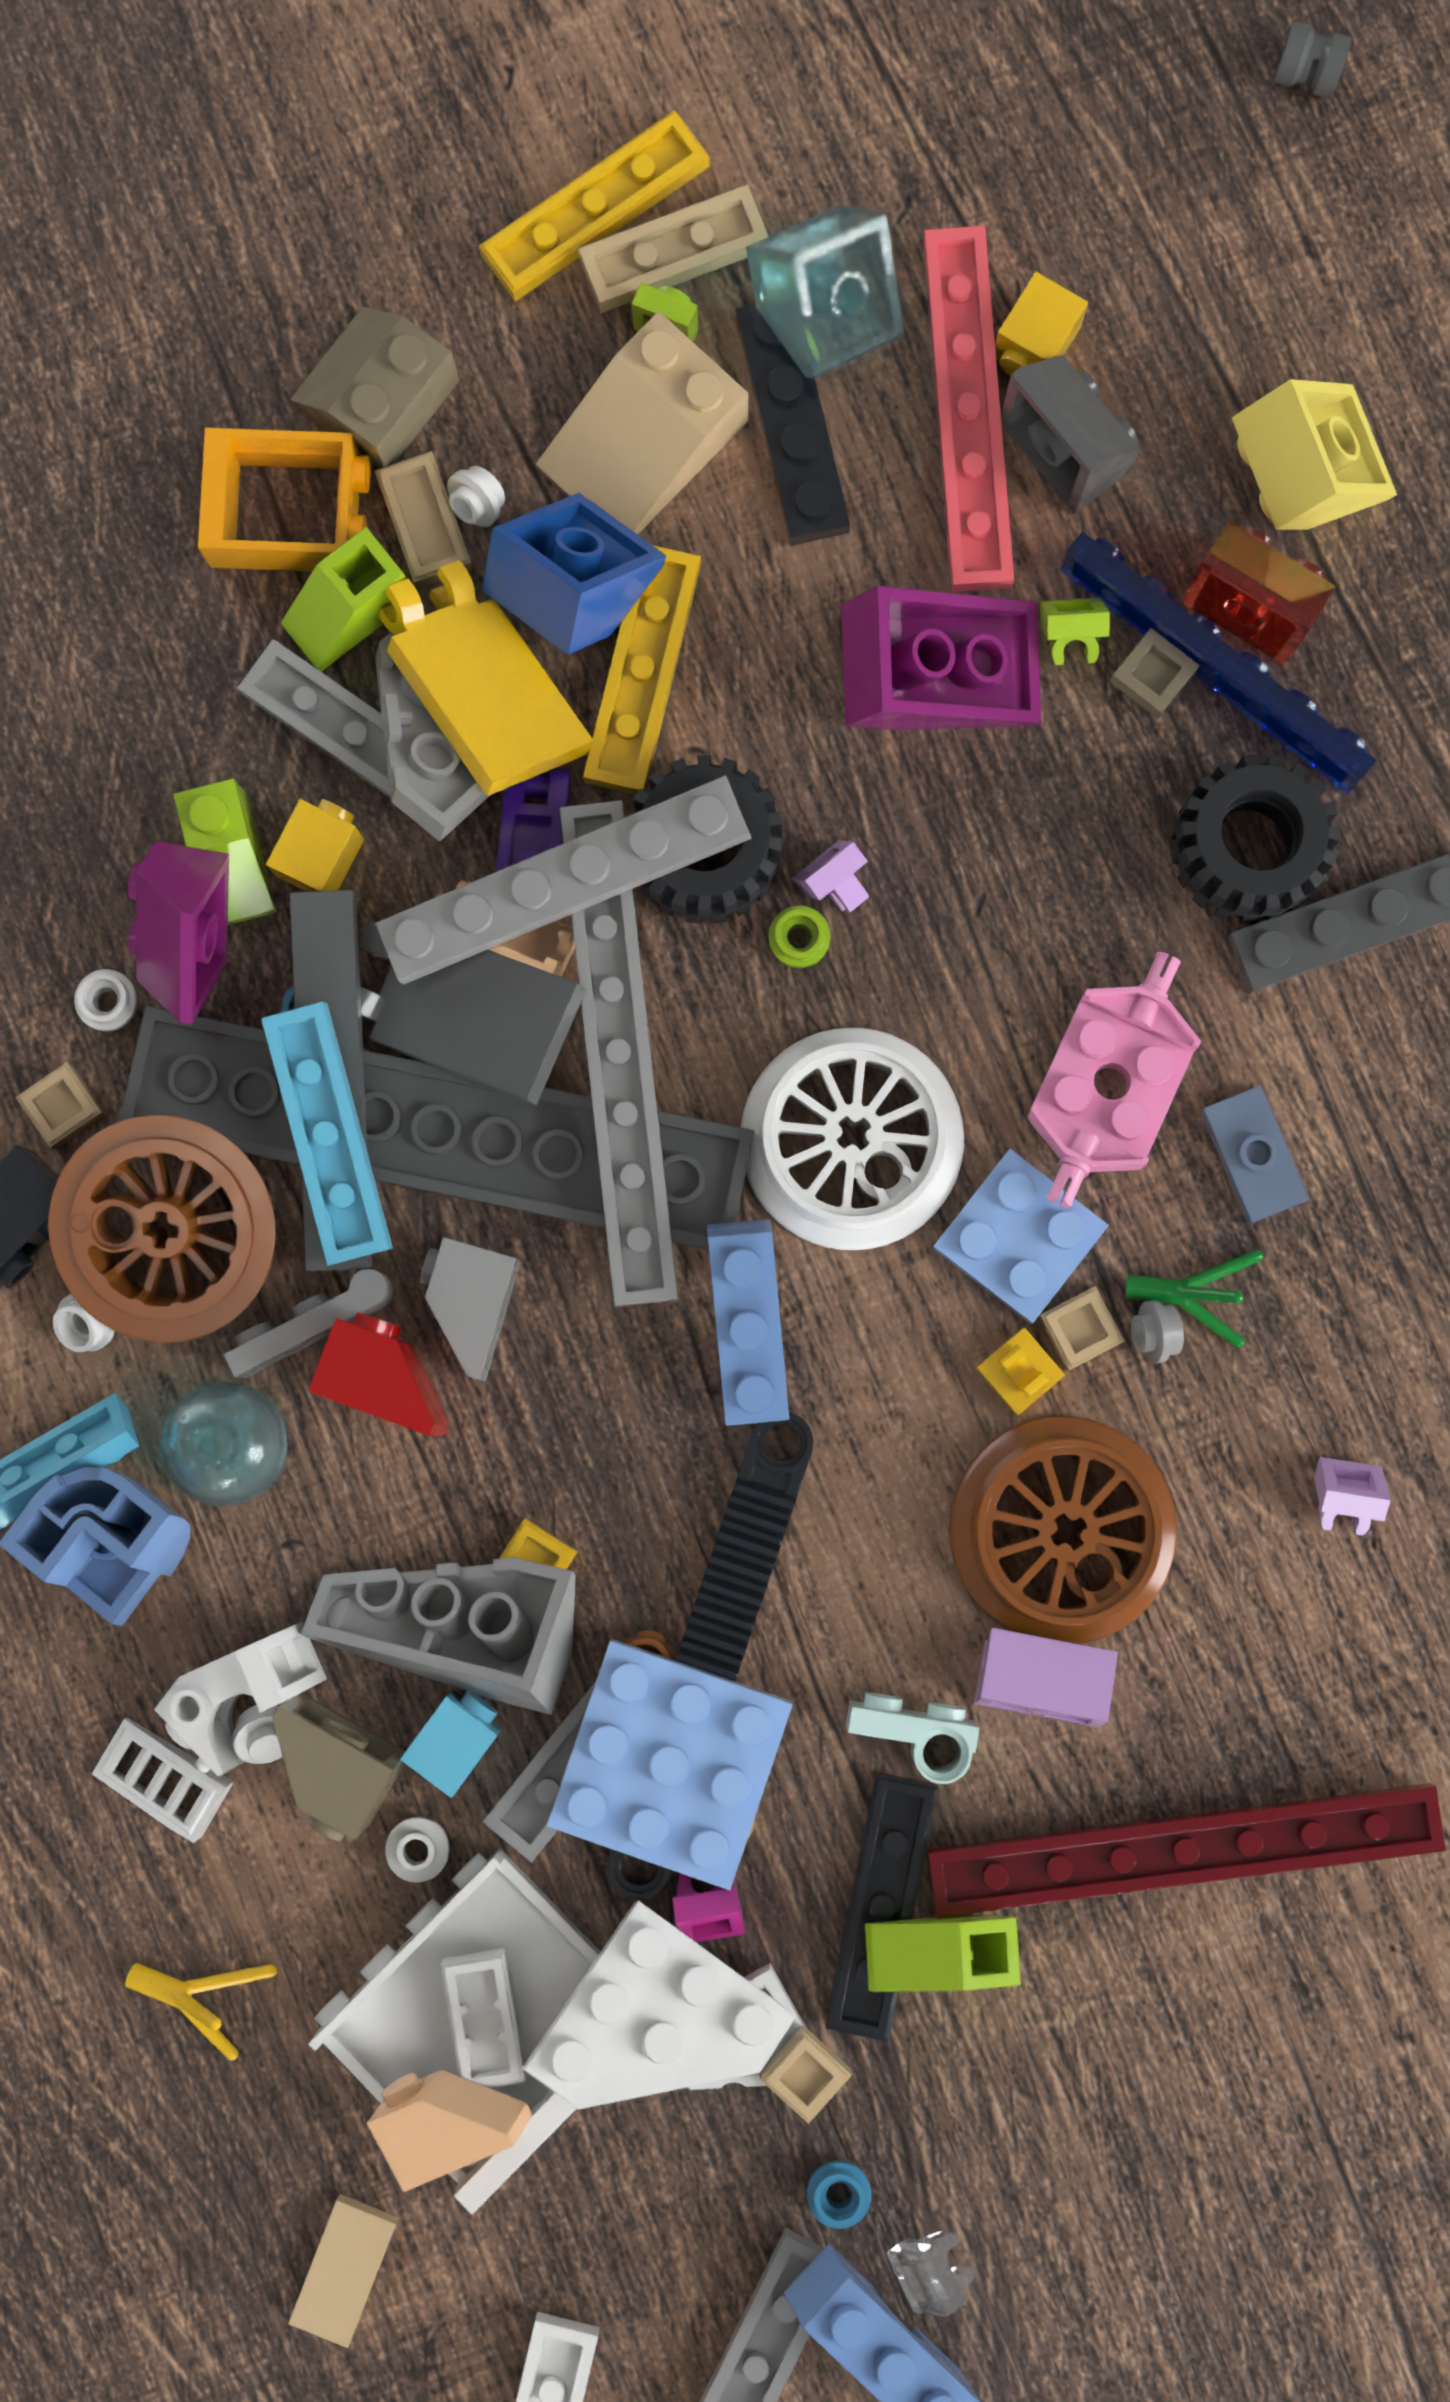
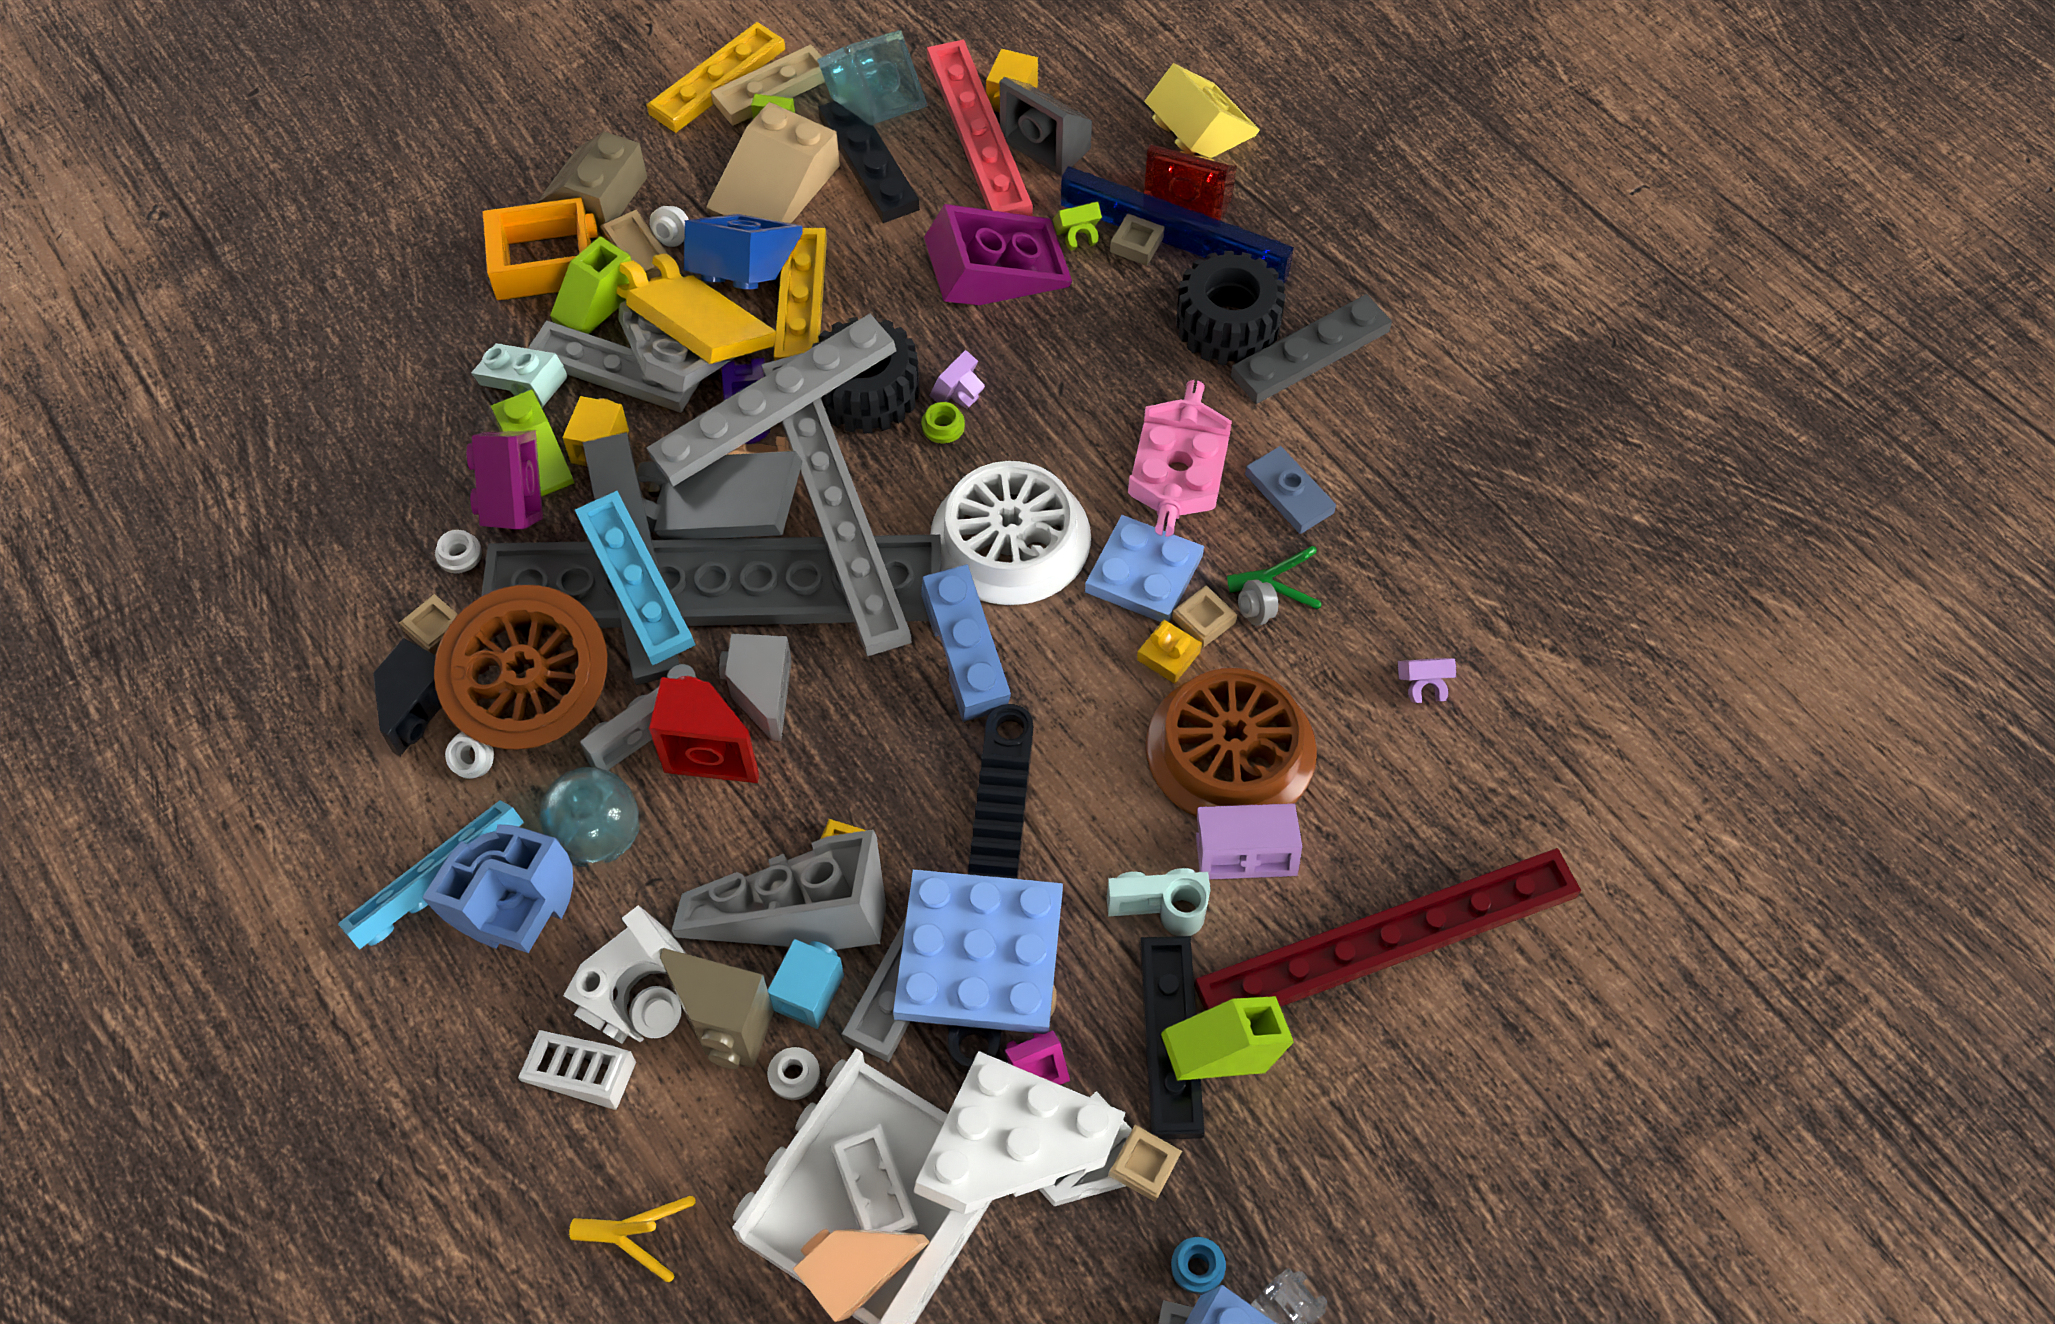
camera: 20 degrees left, 25 degrees down
none -> light aqua plate [471,343,567,408]

